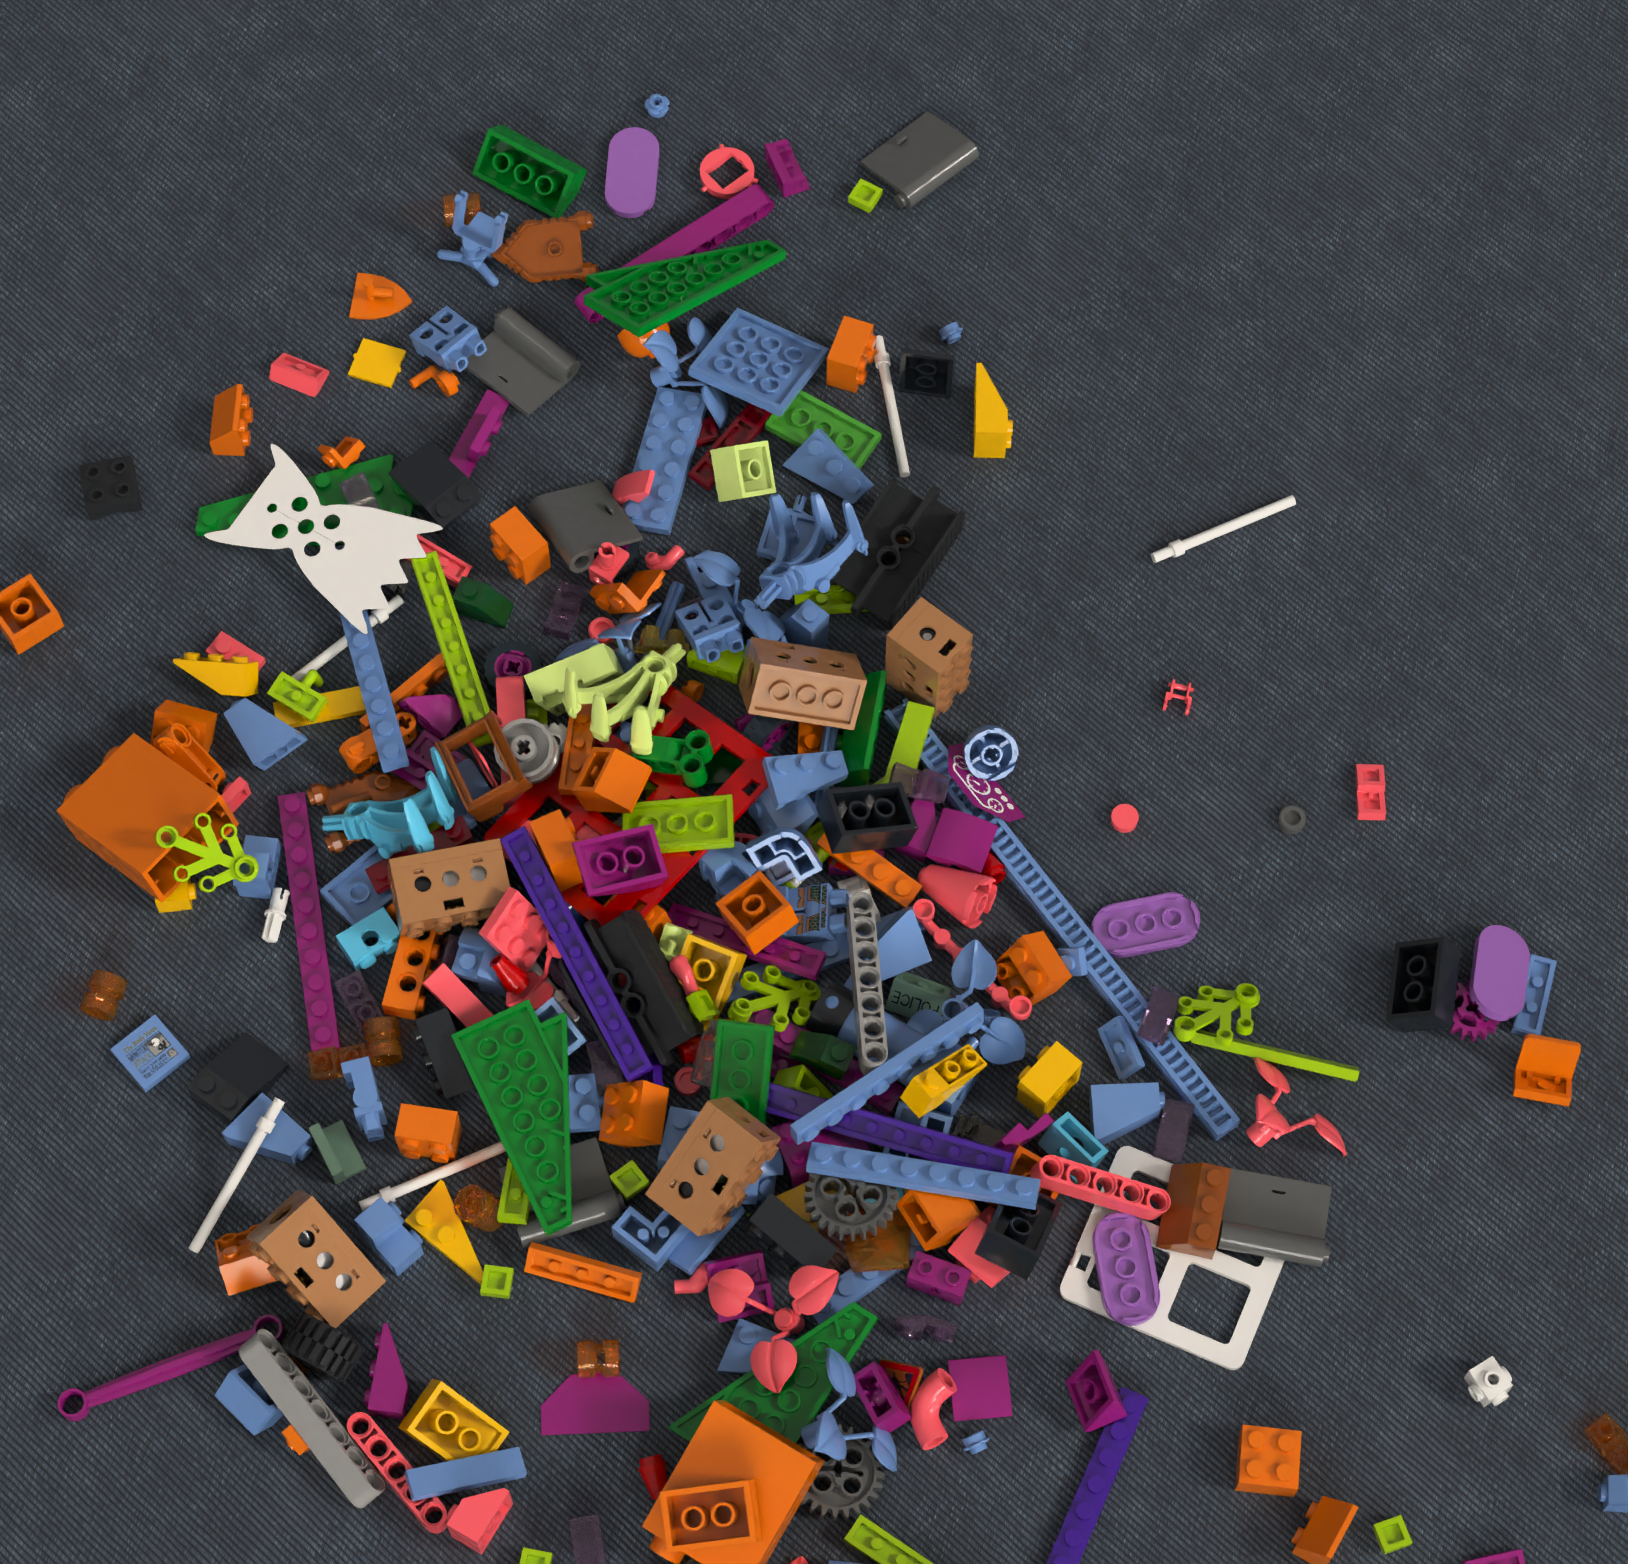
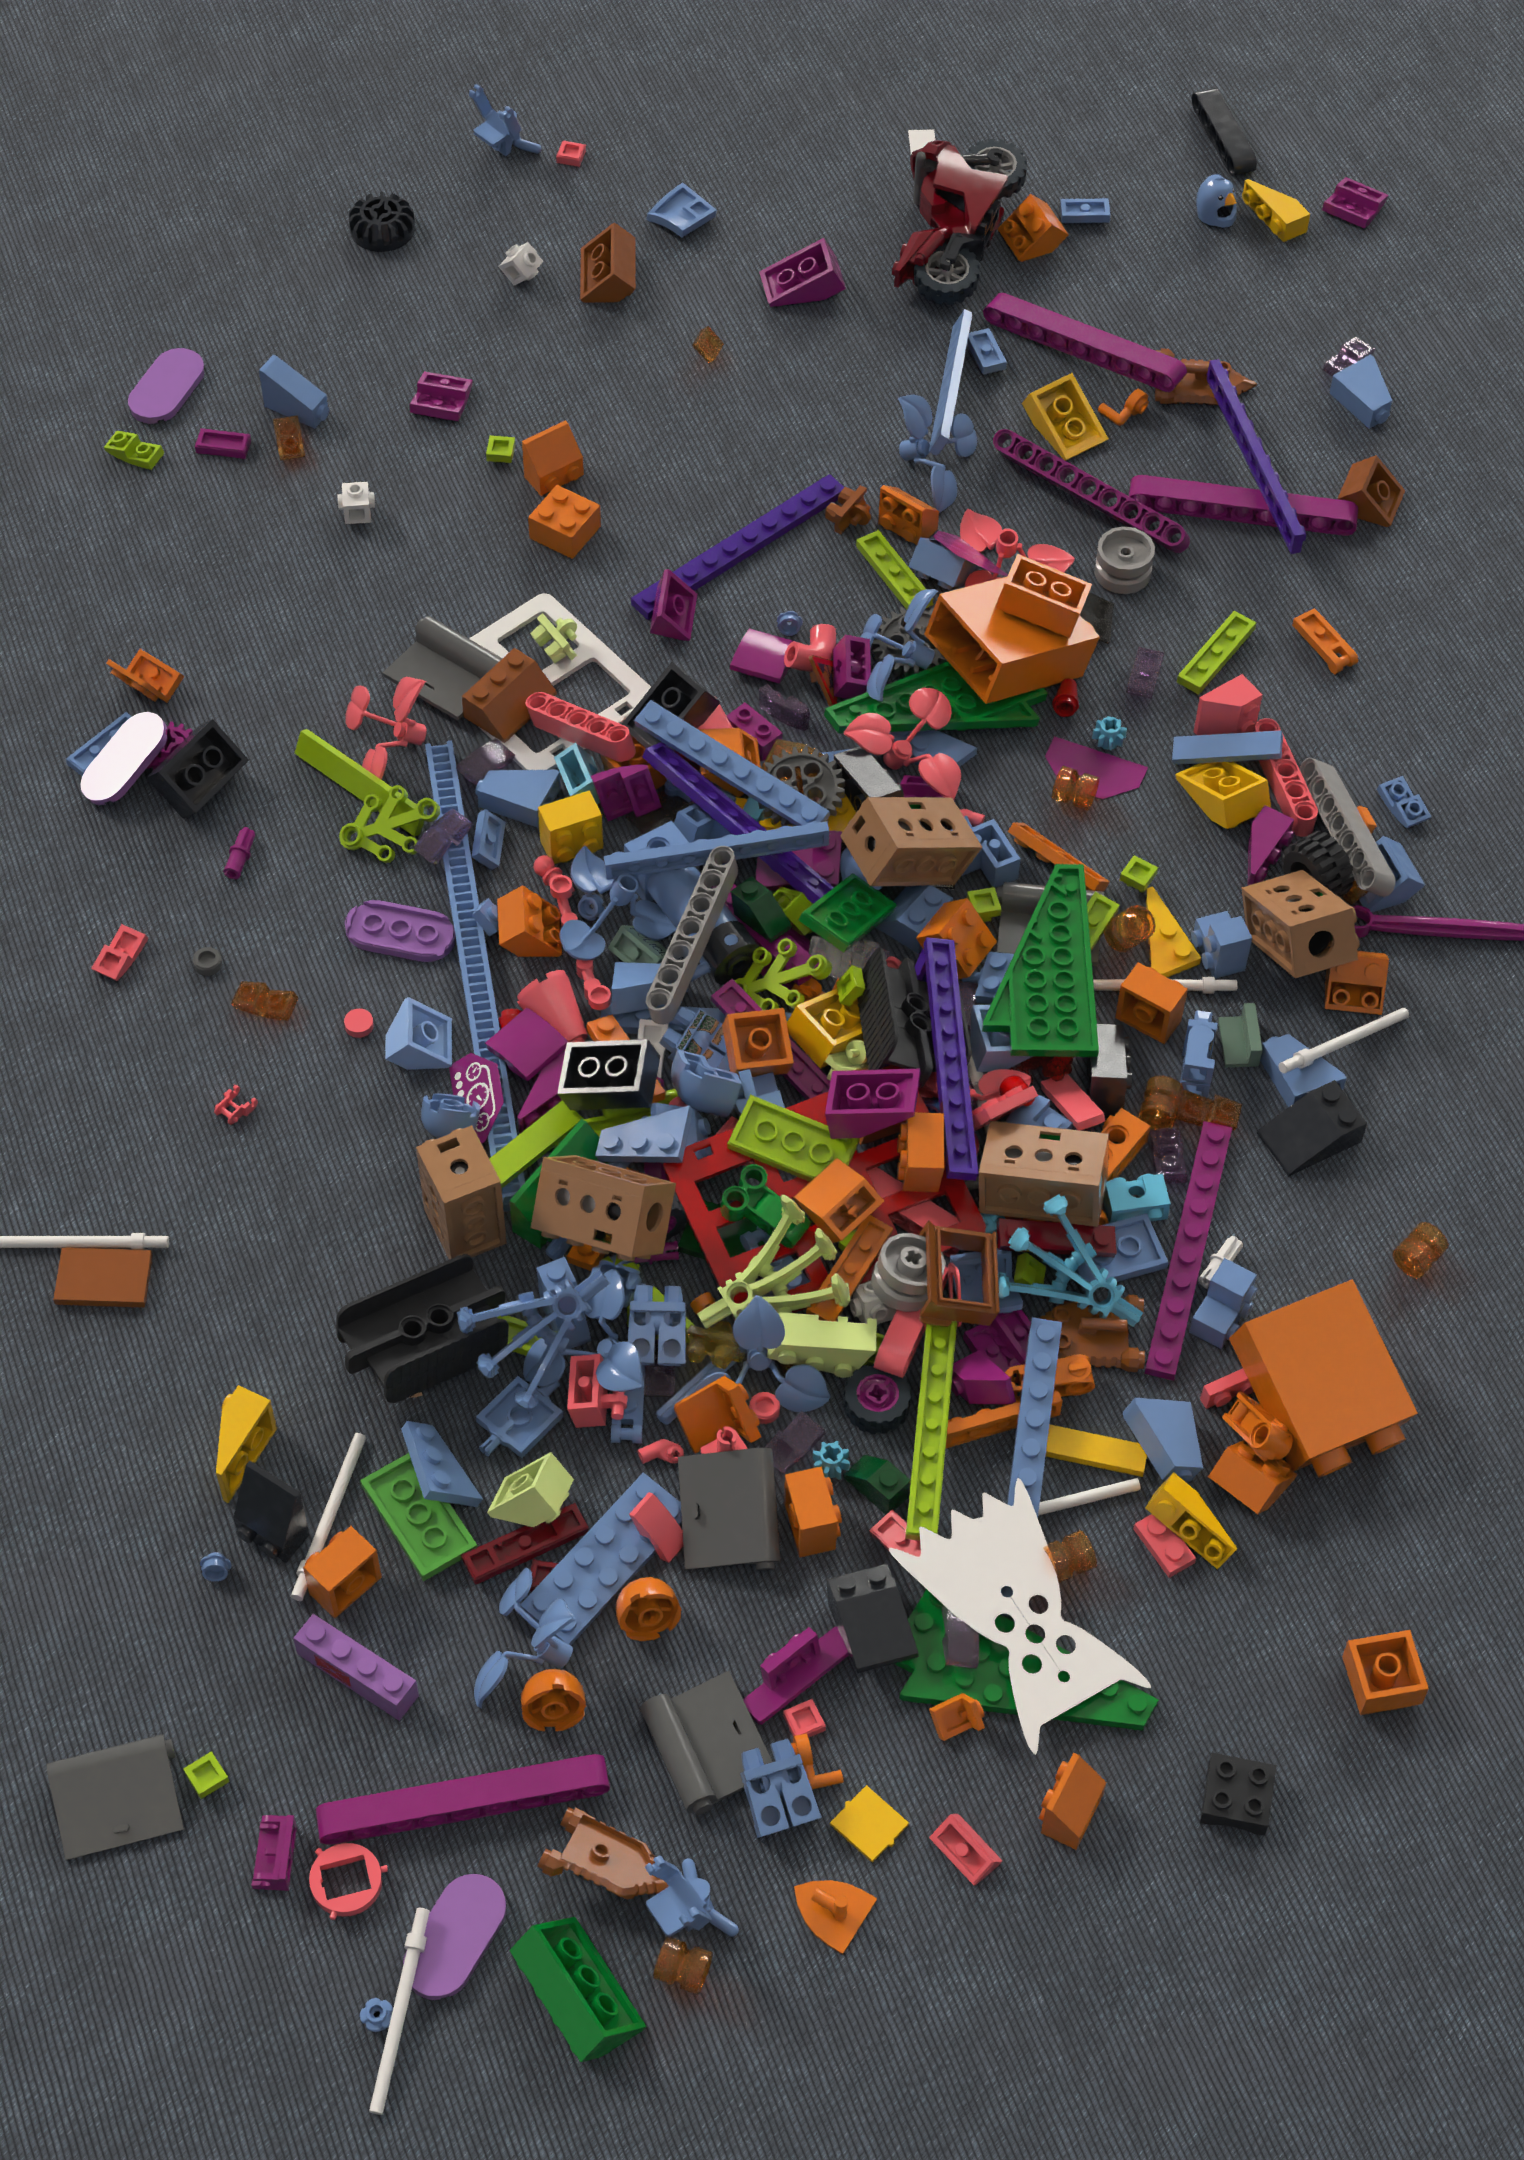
camera: 155 degrees left, 10 degrees down
medium blue tile [110,1015,191,1092] -> none
lime plant [154,813,259,893] -> none
lime plate [267,669,328,723] -> none
green wing [584,240,786,337] -> none
coral arm [670,955,699,996] -> none
medium blue plate [688,308,829,417] -> none
slope [889,762,951,804] -> none
yellow slope [900,1044,987,1118] -> none
medium lavender tile [1092,1212,1160,1326] -> none
none -> dark orange tile [53,1248,153,1307]
none -> magenta axle [223,827,255,879]
none -> clear orange slope [231,981,299,1021]
none -> medium lavender brick [293,1614,419,1721]
none -> white bar [369,1908,430,2115]
none -> light blue slope [385,997,452,1070]
none -> yellowish green hips [530,613,577,663]
none -> coral pin [533,855,575,899]
none -> coral brick [567,1354,627,1428]
none -> orange cylinder [616,1577,681,1641]
none -> coral tile [783,1699,826,1738]
none -> medium azure gear [812,1441,850,1480]
none -> clear orange wheel [1043,1530,1097,1583]
none -> medium azure gear [1092,716,1127,750]
none -> medium blue slope [1376,776,1431,828]

